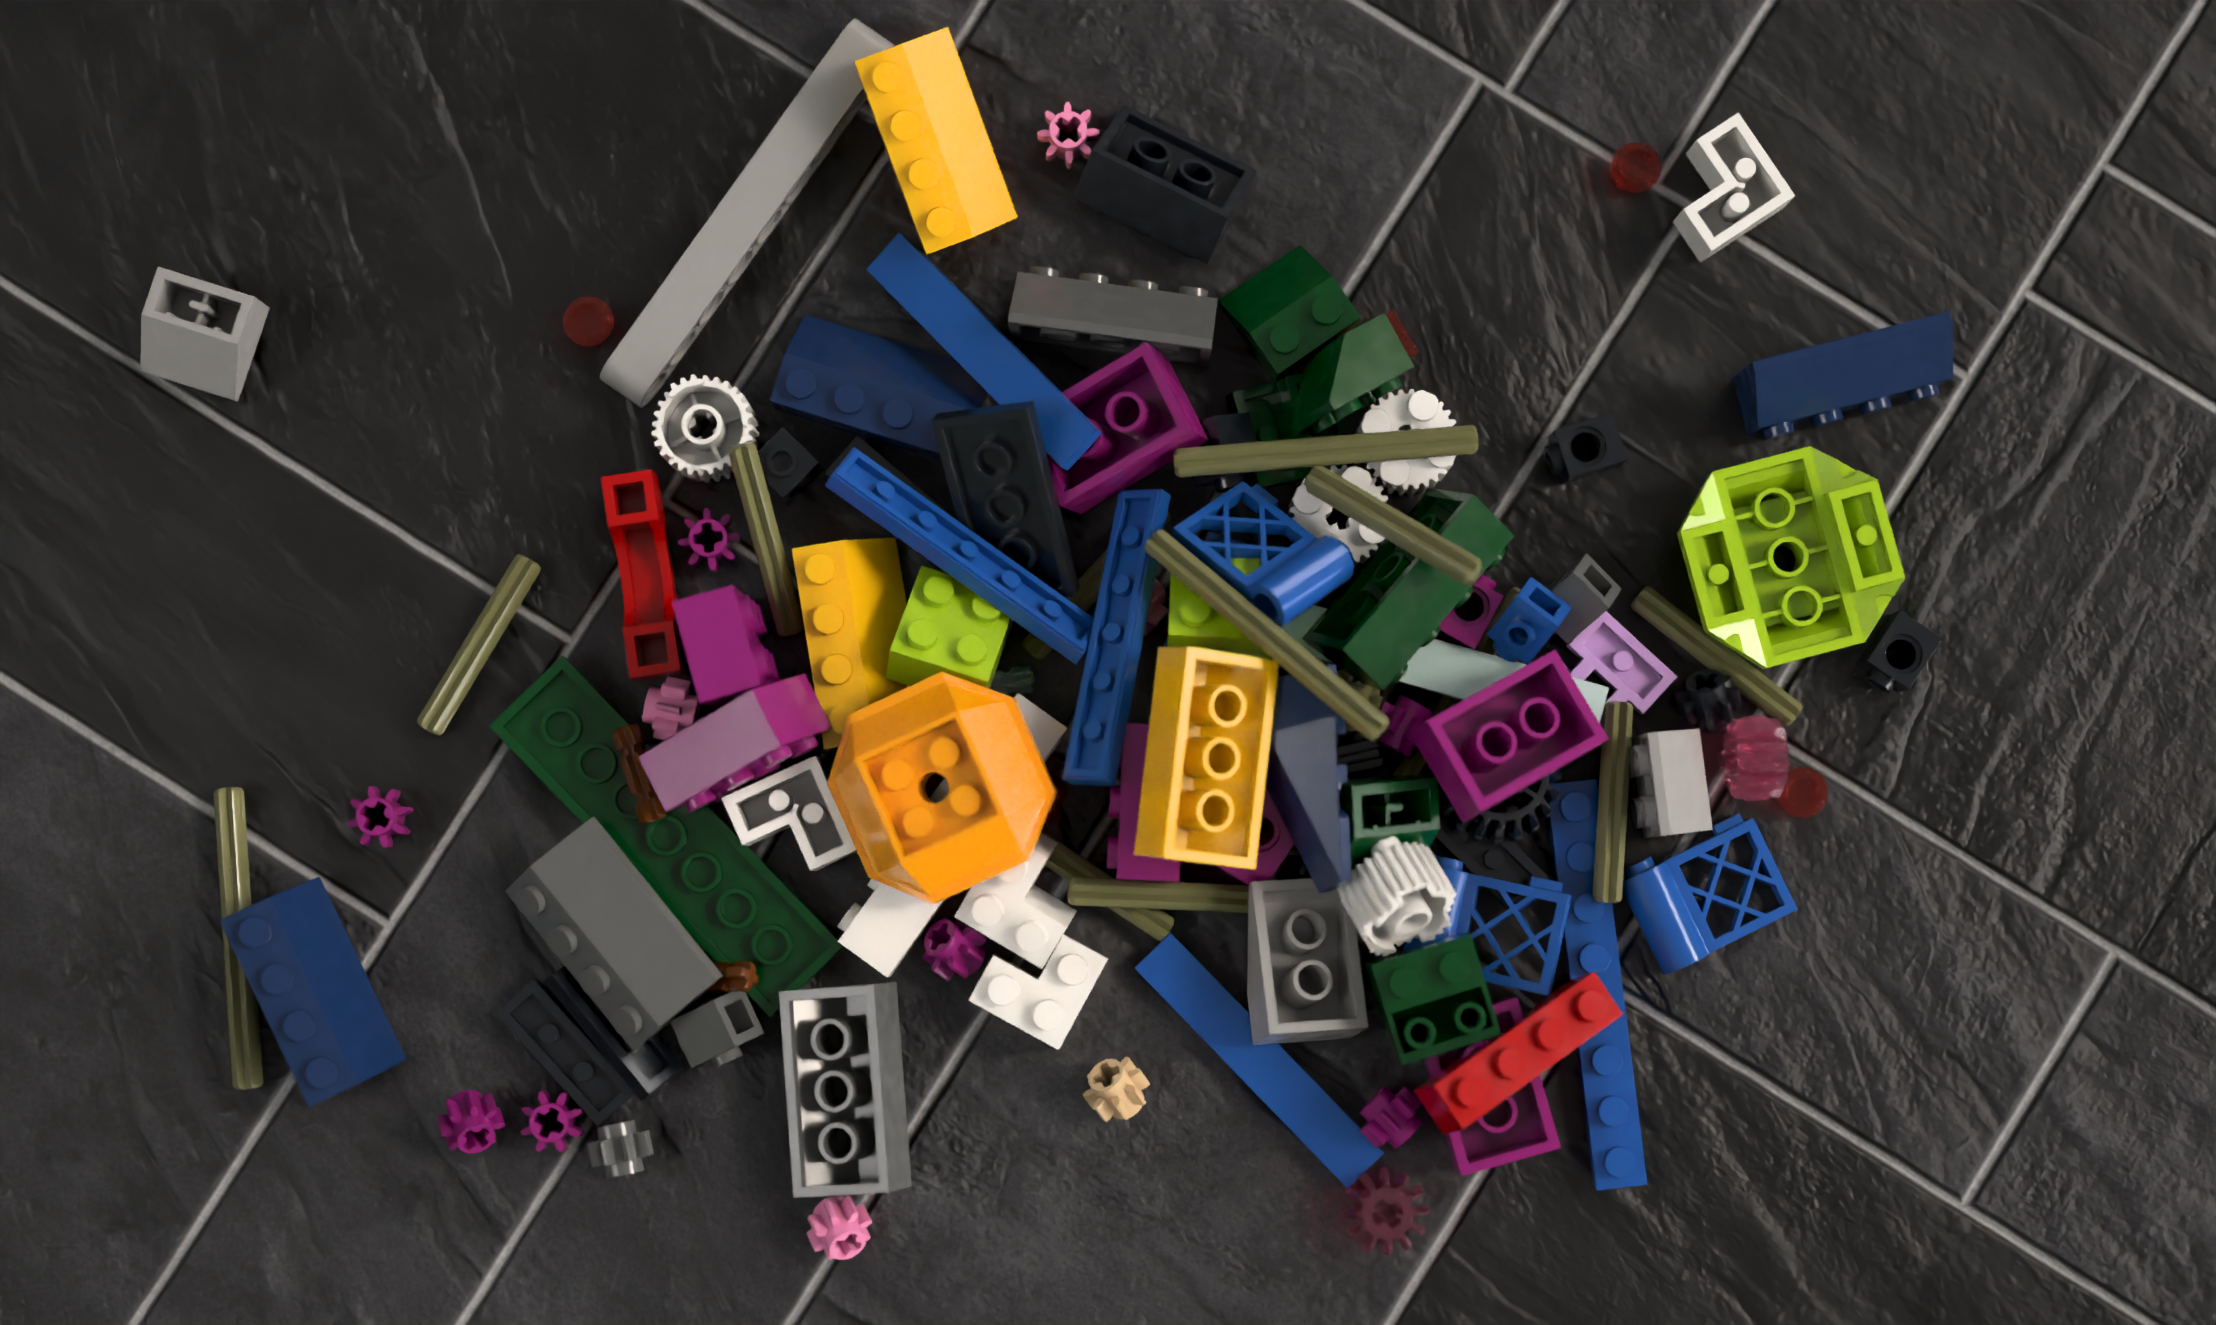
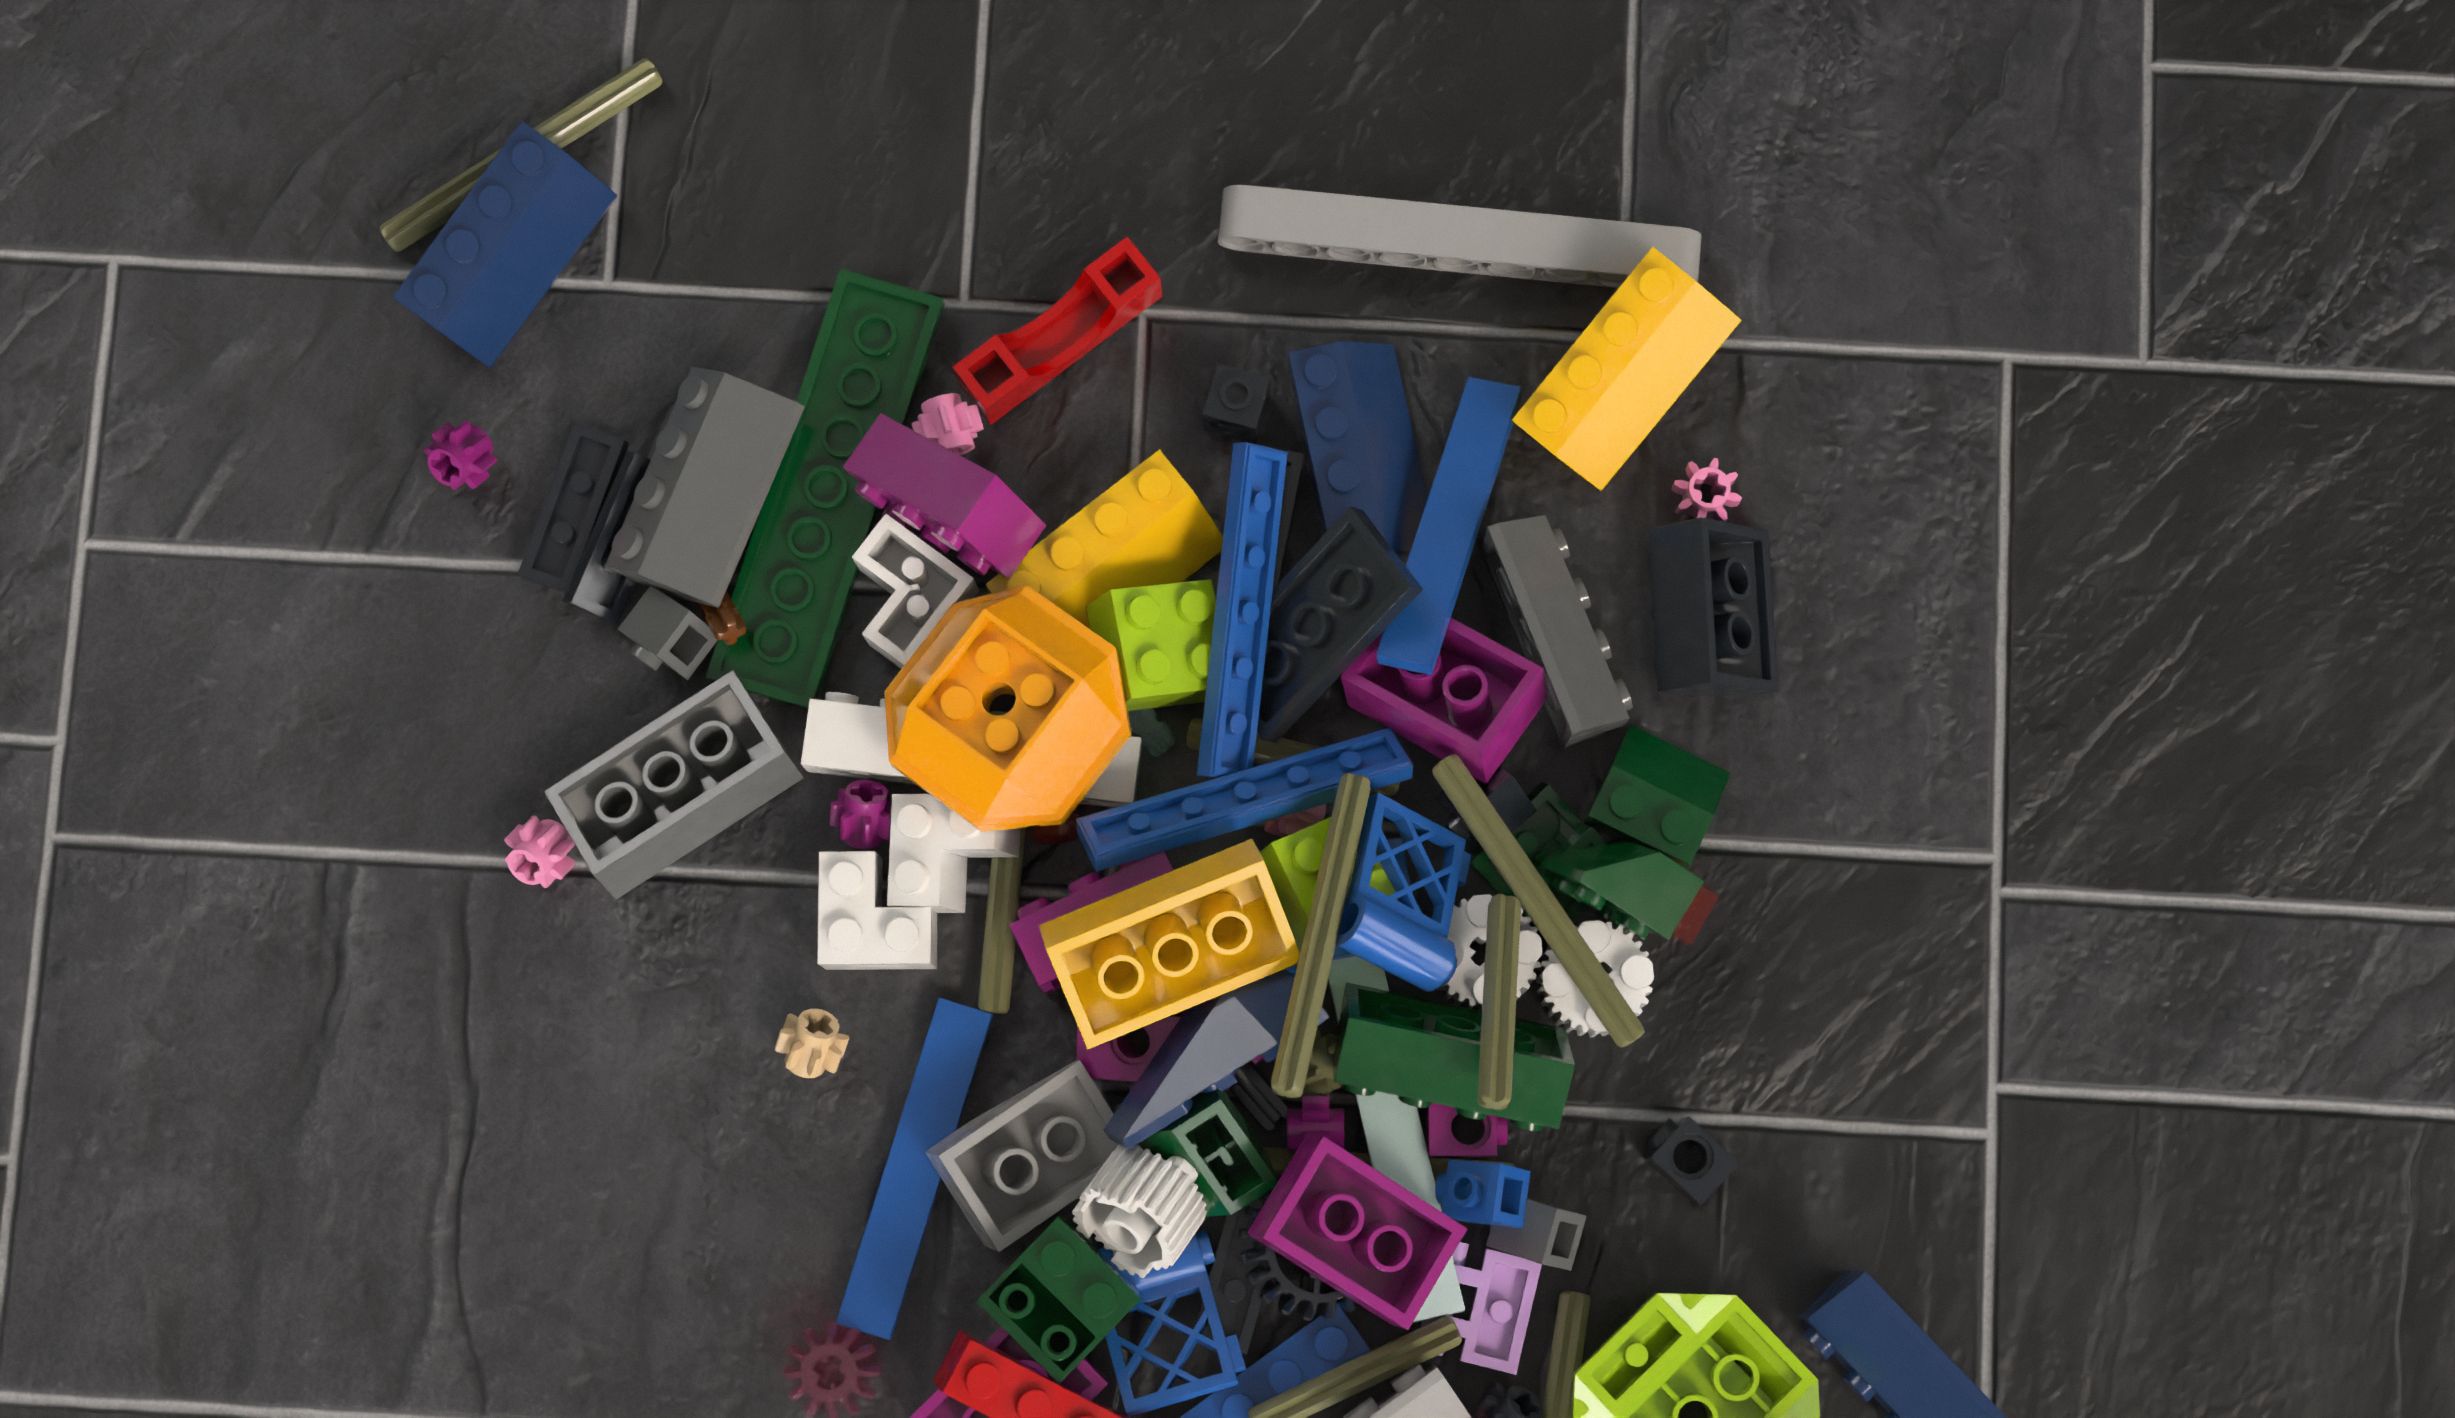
camera: 65 degrees right, 5 degrees down
magenta gear [347,786,414,848] -> none
olive axle [417,554,541,735] -> none
magenta gear [521,1090,584,1153] -> none
clear red plate [563,296,614,347] -> none
dark grey gear [587,1119,654,1178] -> none
reddish brown axle [612,724,667,824] -> none
white brick [651,374,759,483] -> none
magenta brick [672,585,781,711] -> none
magenta gear [678,508,743,573] -> none
olive axle [729,442,804,636] -> none
olive axle [1067,877,1249,913] -> none
magenta gear [1359,1085,1422,1149] -> none
clear red plate [1611,142,1662,193] -> none
white brick [1673,113,1795,263] -> none

